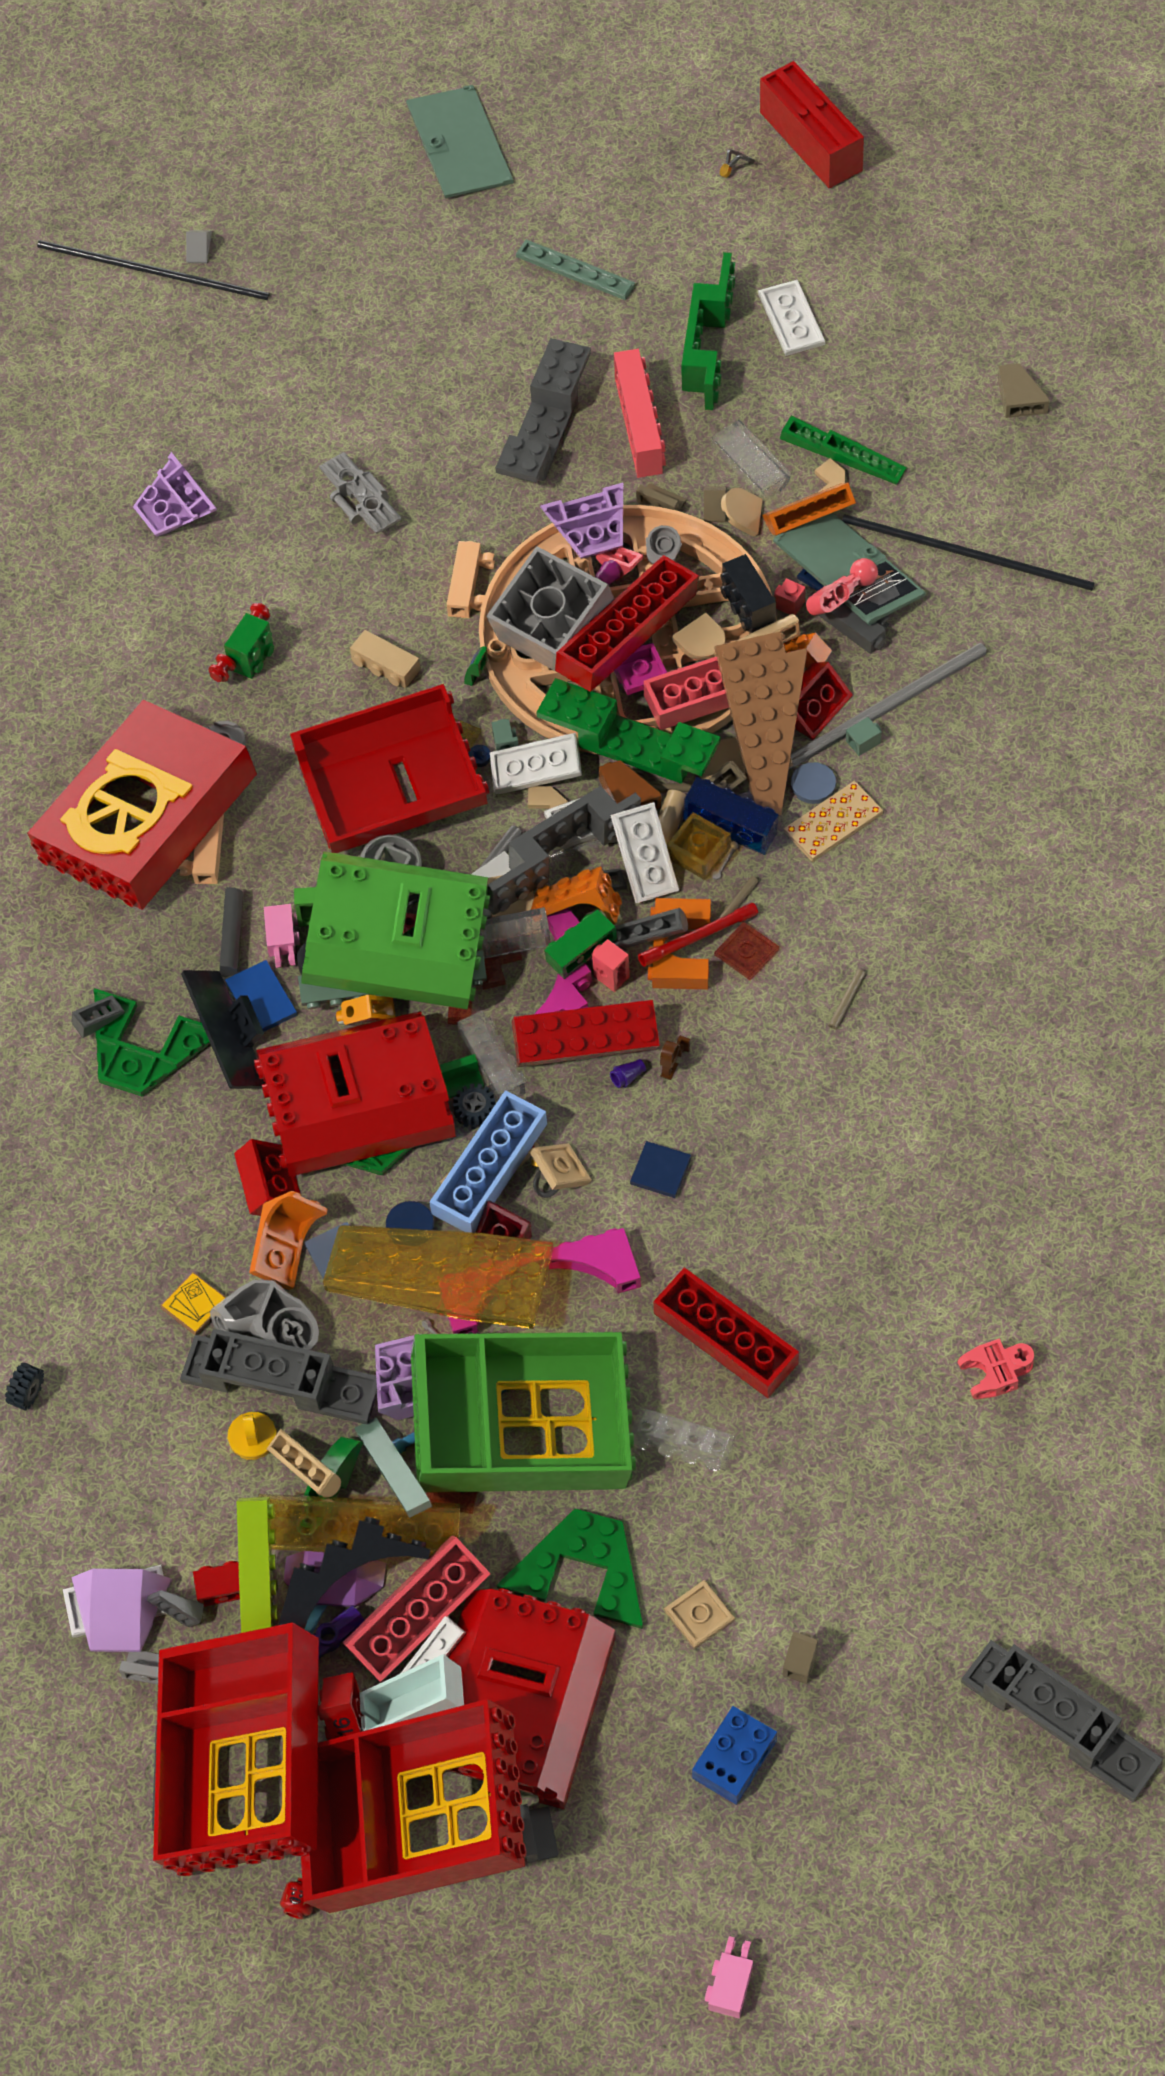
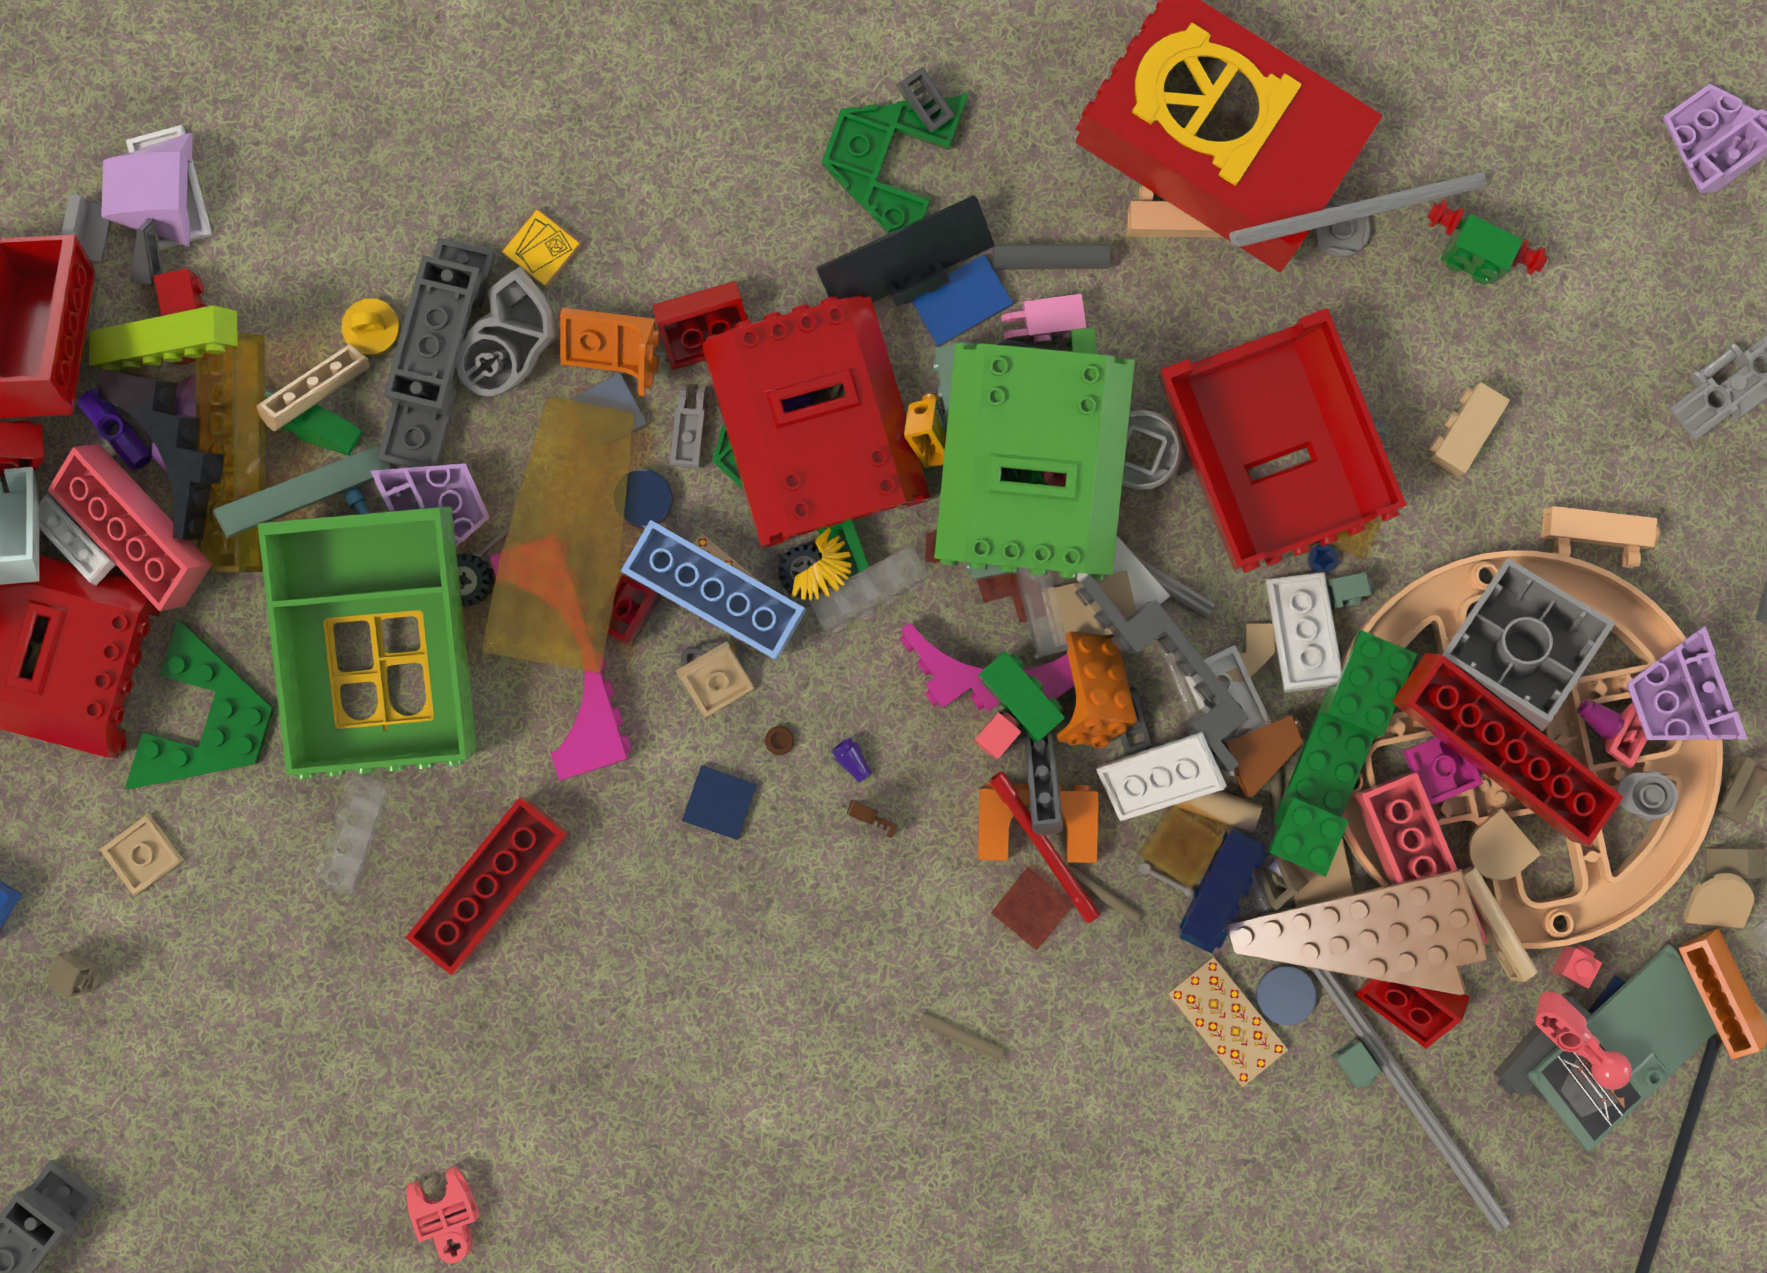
camera: 80 degrees right, 25 degrees up
black wheel [5,1362,44,1411] -> none
green slope [464,646,488,686] -> none
red brick [511,1000,660,1067] -> none
black brick [720,554,776,634] -> none
orange slope [783,633,832,669] -> none
none -> light grey hinge [669,386,706,469]
none -> reddish brown tile [765,726,794,755]
none -> yellow hair [791,528,852,601]
none -> light grey axle [1229,172,1487,248]

